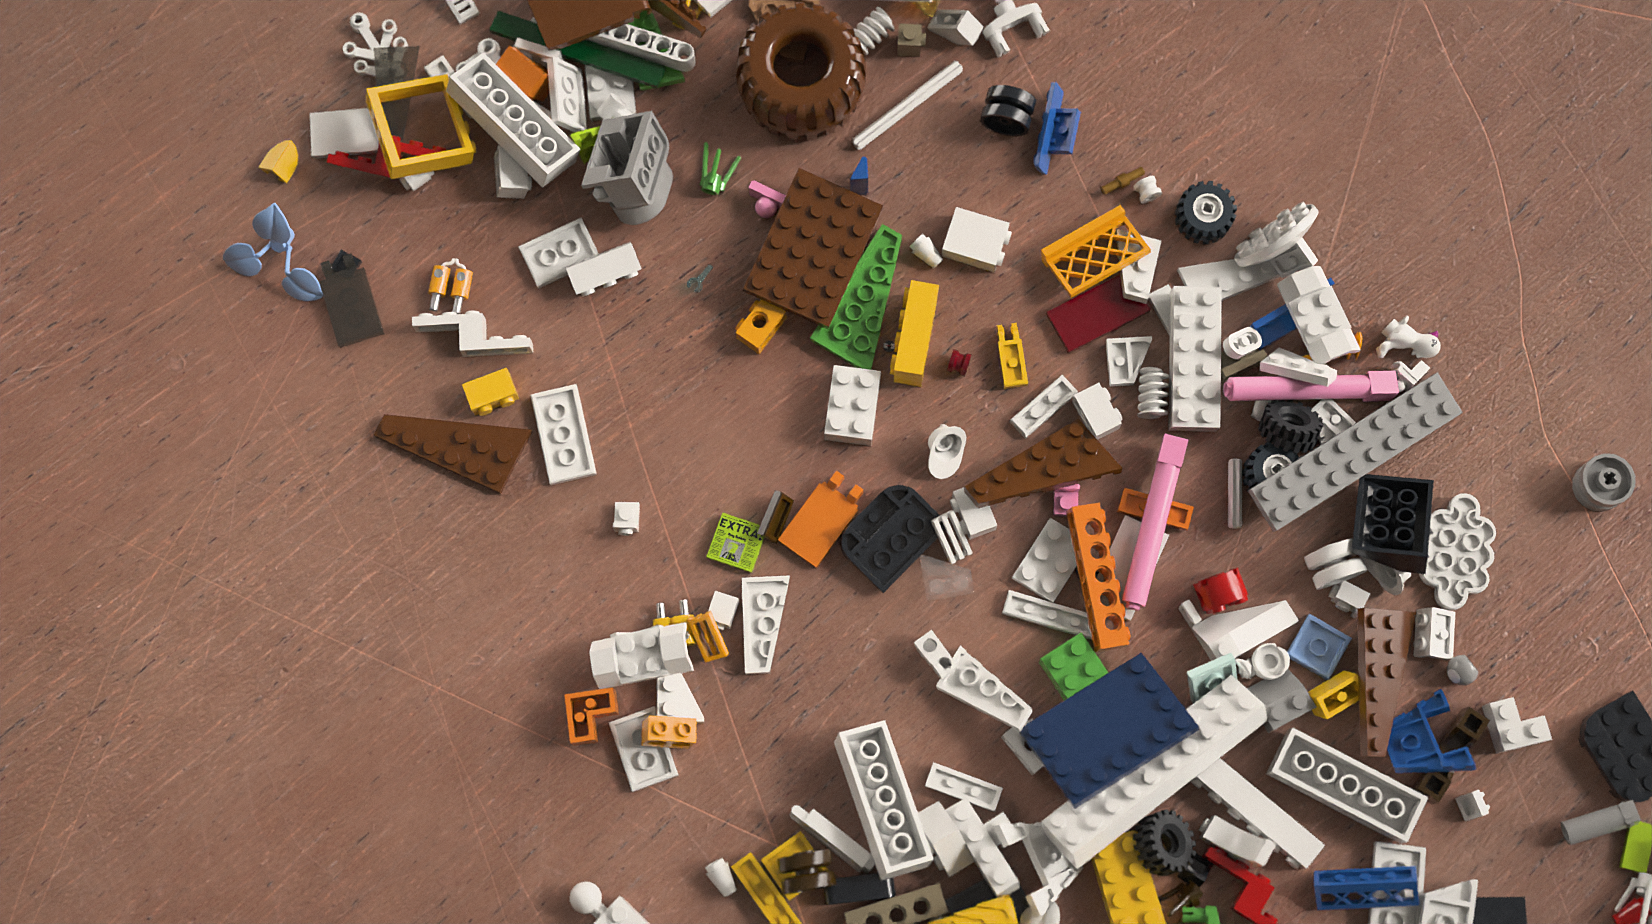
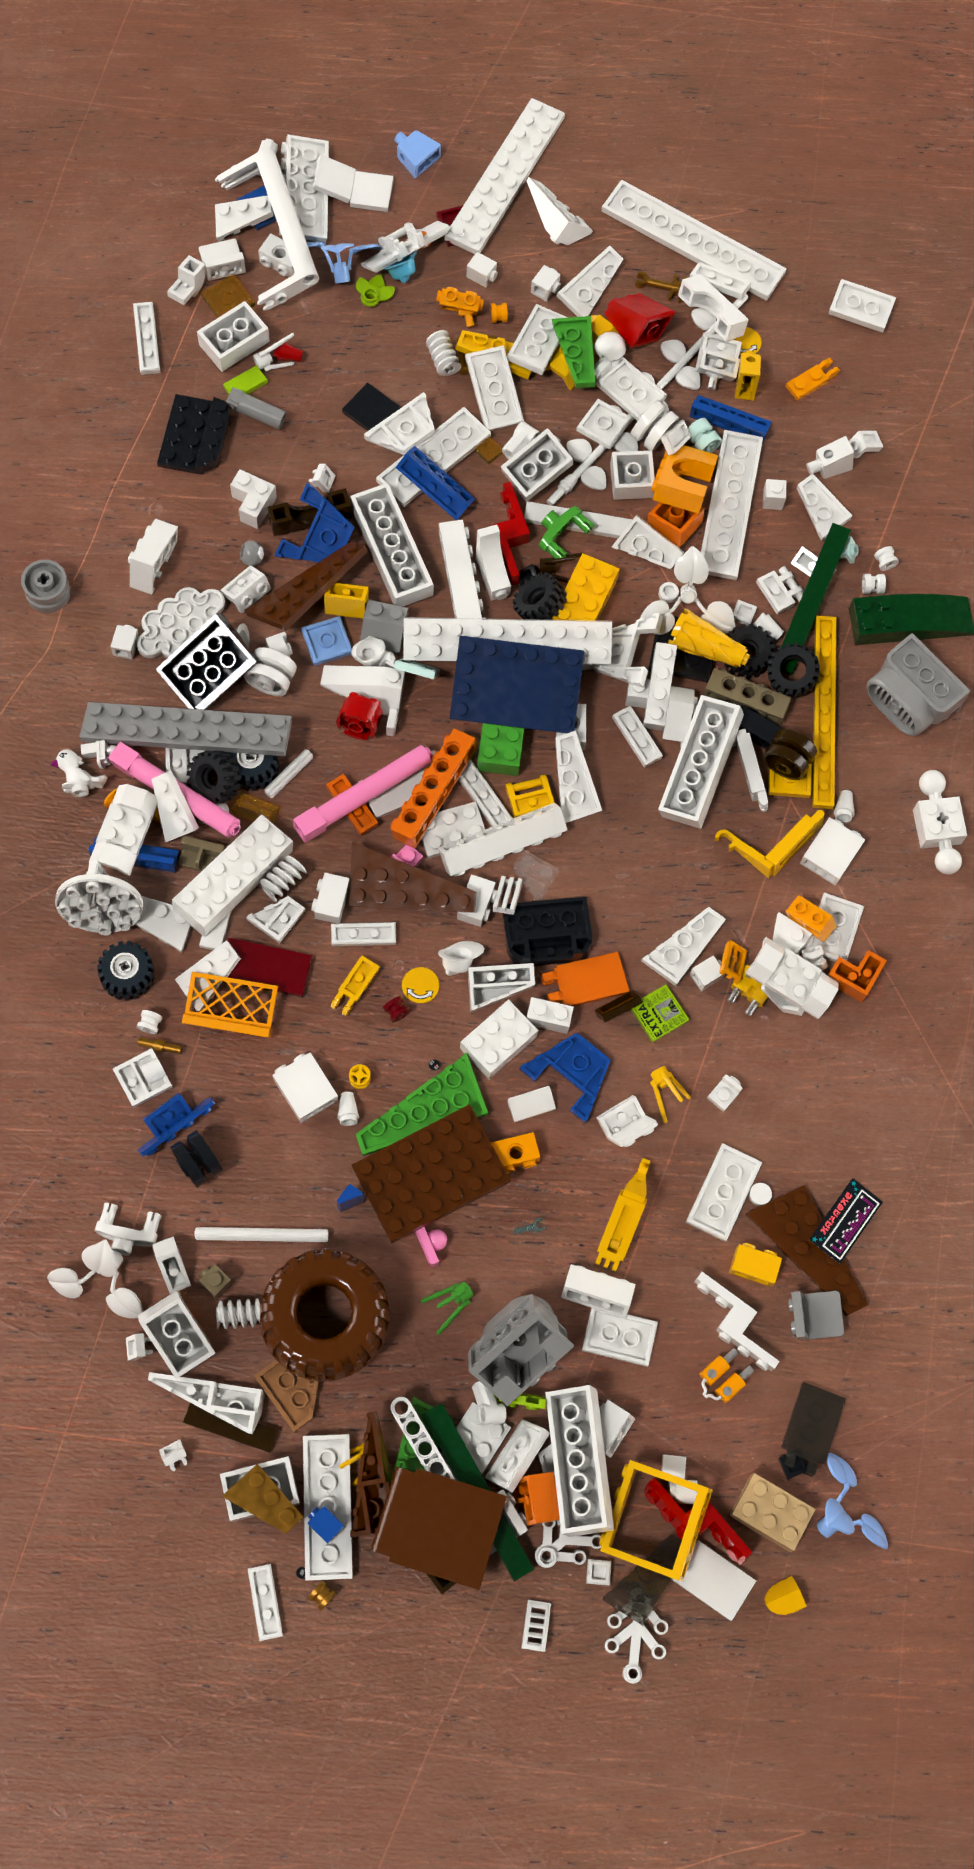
camera: 150 degrees left, 5 degrees down
yellow brick [890,280,939,387] -> none
white leg [914,630,958,679] -> none
white plate [1223,327,1262,359] -> none
none -> white brick [110,625,139,660]
none -> white plate [113,1048,173,1108]
none -> white wedge [128,519,178,595]
none -> clear yellow tile [232,792,279,823]
none -> yellow wheel [349,1064,371,1090]
none -> yellow sticker [402,967,439,1003]
none -> white brick [438,803,567,876]
none -> white wedge [468,963,535,1013]
none -> yellow plate [505,774,555,818]
none -> white slope [507,1086,556,1123]
none -> blue wing [519,1033,611,1123]
none -> white brick [527,997,574,1034]
none -> yellow hinge [595,1158,651,1272]
none -> white bracket [596,1095,658,1147]
none -> yellow plant [650,1066,691,1124]
none -> white tile [661,1454,686,1479]
none -> yellow hinge [715,810,824,878]
none -> tan brick [729,1473,816,1552]
none -> white tile [749,1183,772,1206]
none -> light grey bracket [788,1291,844,1341]
none -> white brick [800,817,865,886]
none -> white wheel [802,945,828,970]
none -> black sticker [809,1178,883,1264]

